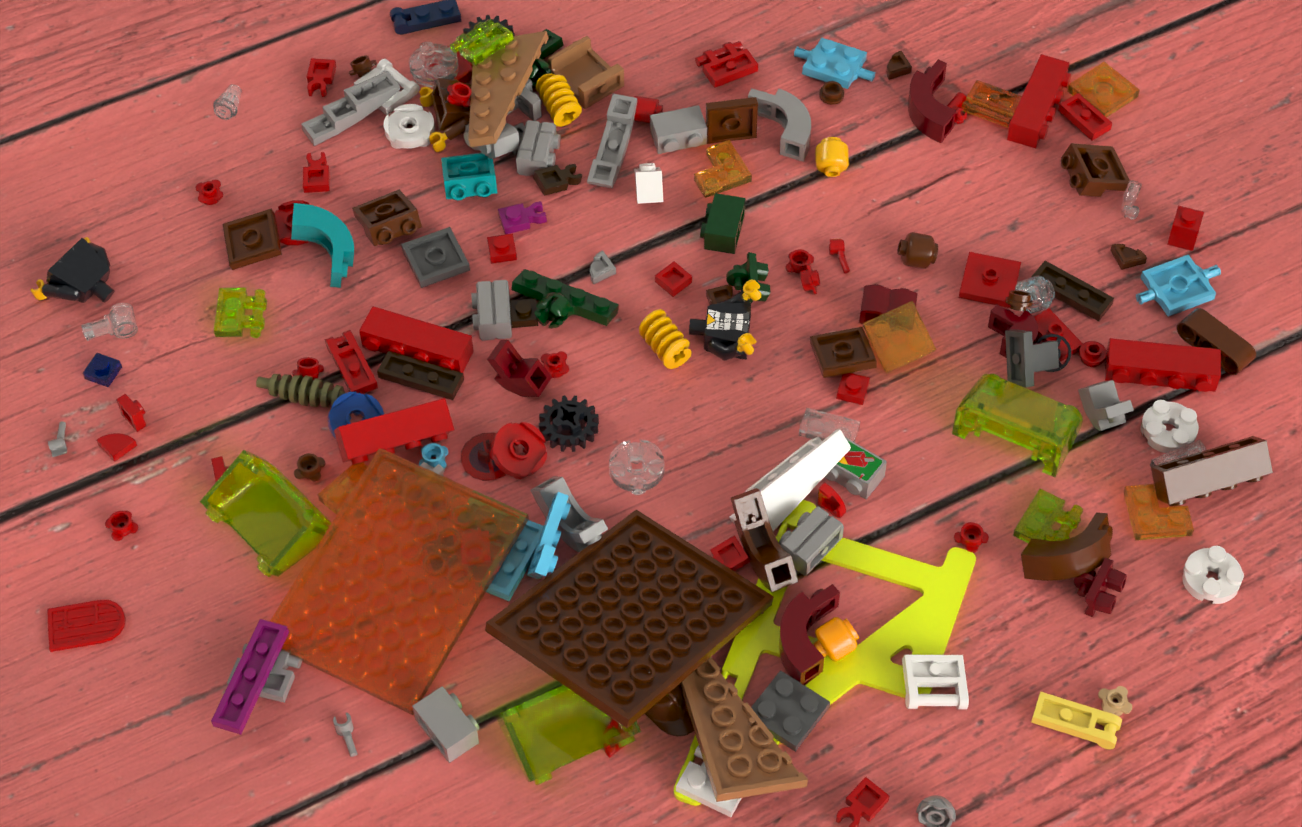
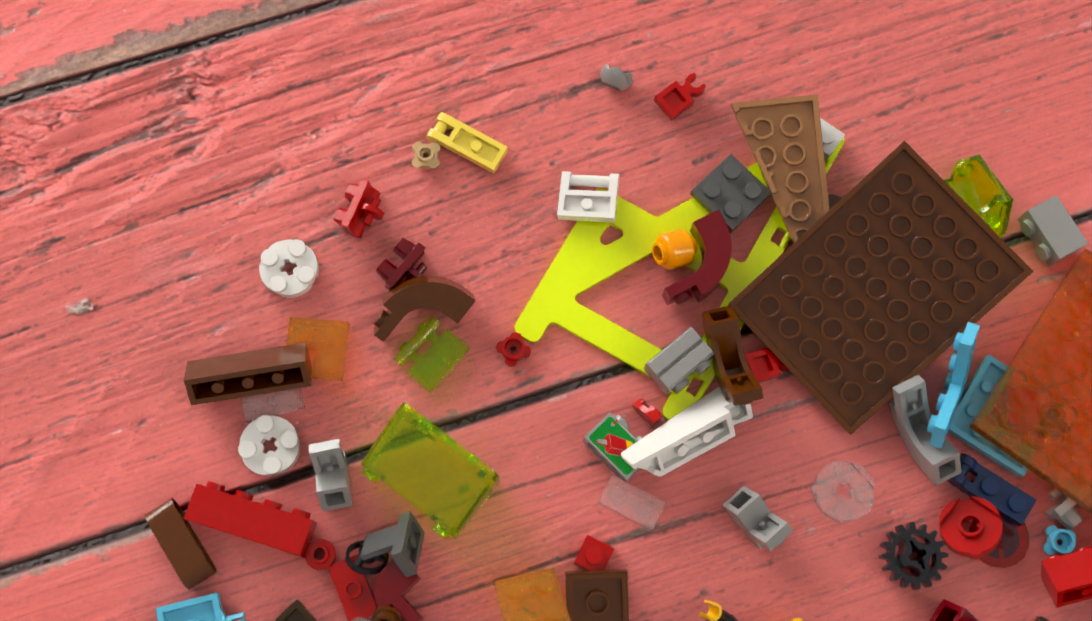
camera: 175 degrees left, 20 degrees up
none -> red hips [333,179,385,239]
none -> light grey brick [722,486,793,552]
none -> dark blue plate [947,453,1036,527]

